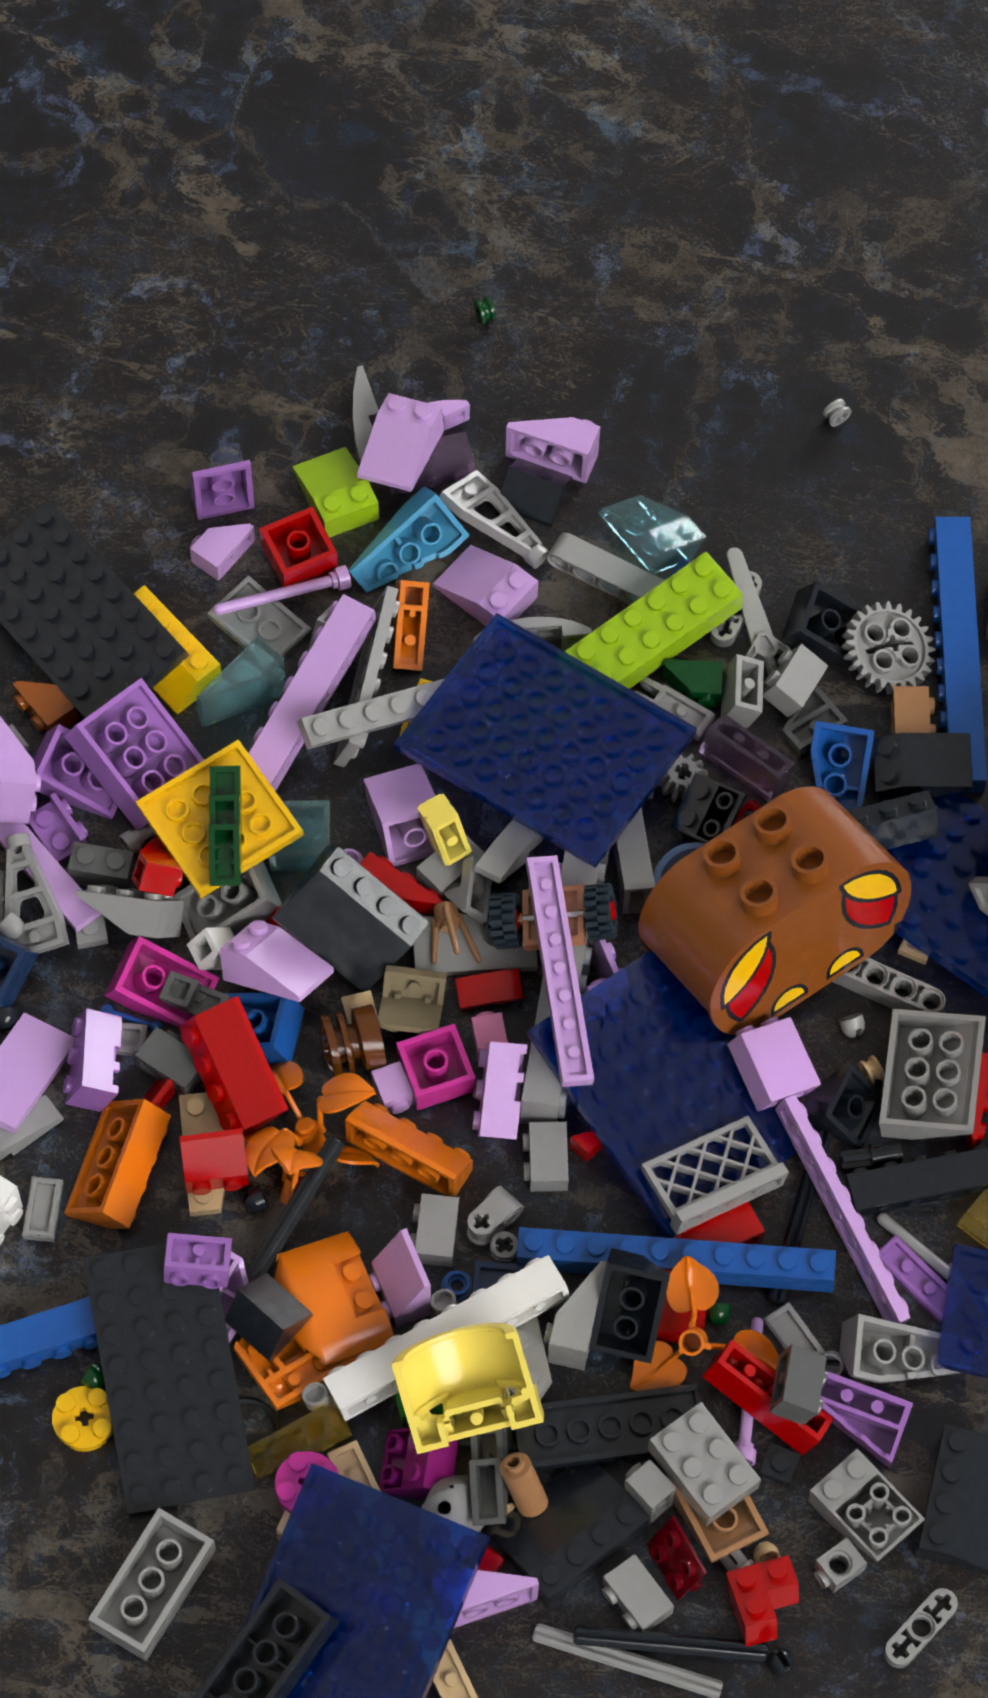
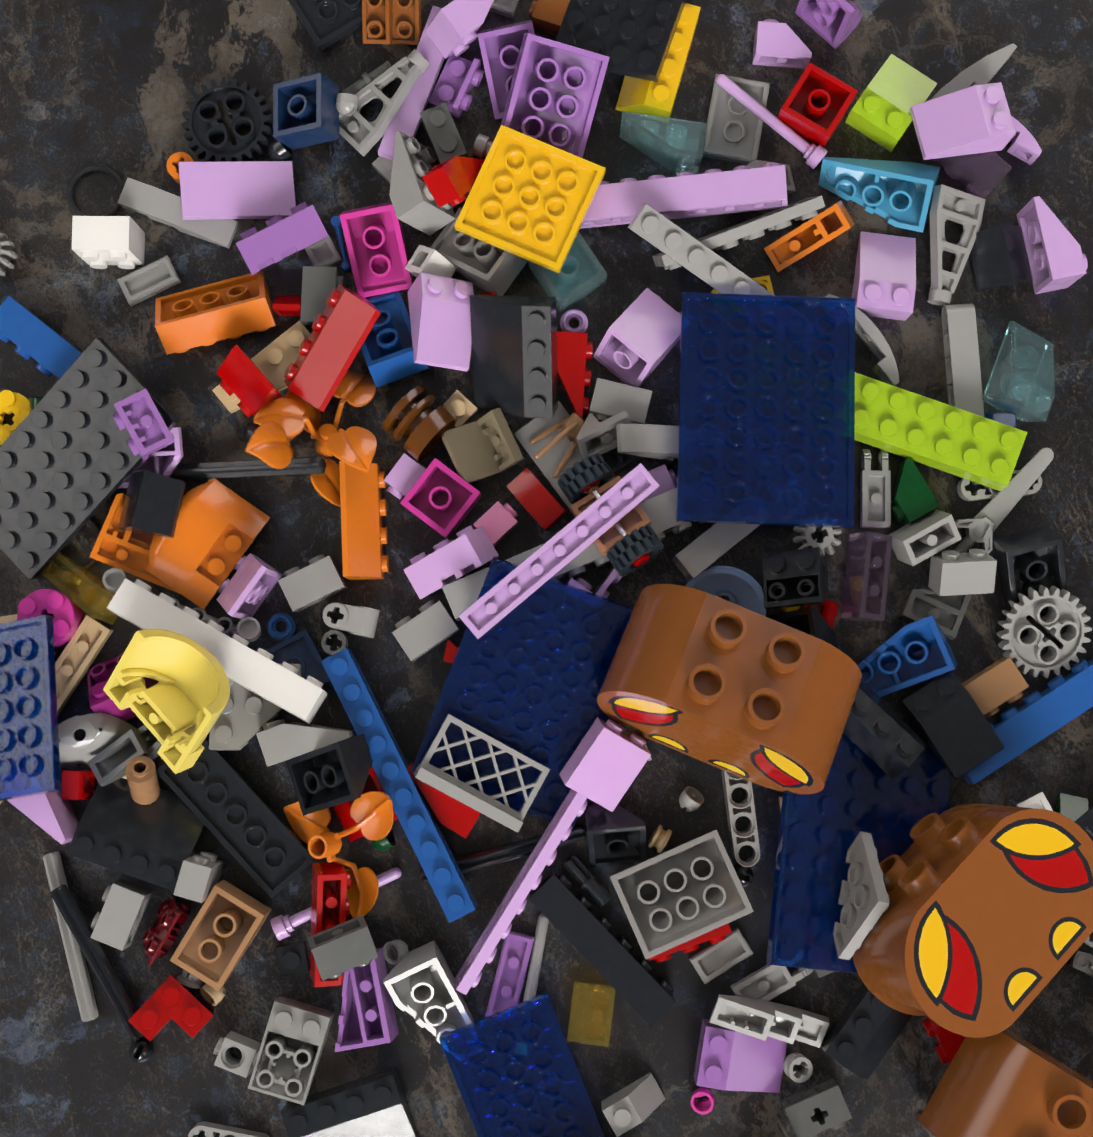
camera: 65 degrees right, 20 degrees up
dark grey slope [159,971,230,1016] -> none
dark green slope [208,766,242,886] -> none
light yellow brick [417,794,472,866] -> none
light grey brick [647,1402,761,1526] -> none
light grey tile [763,1302,825,1355] -> none

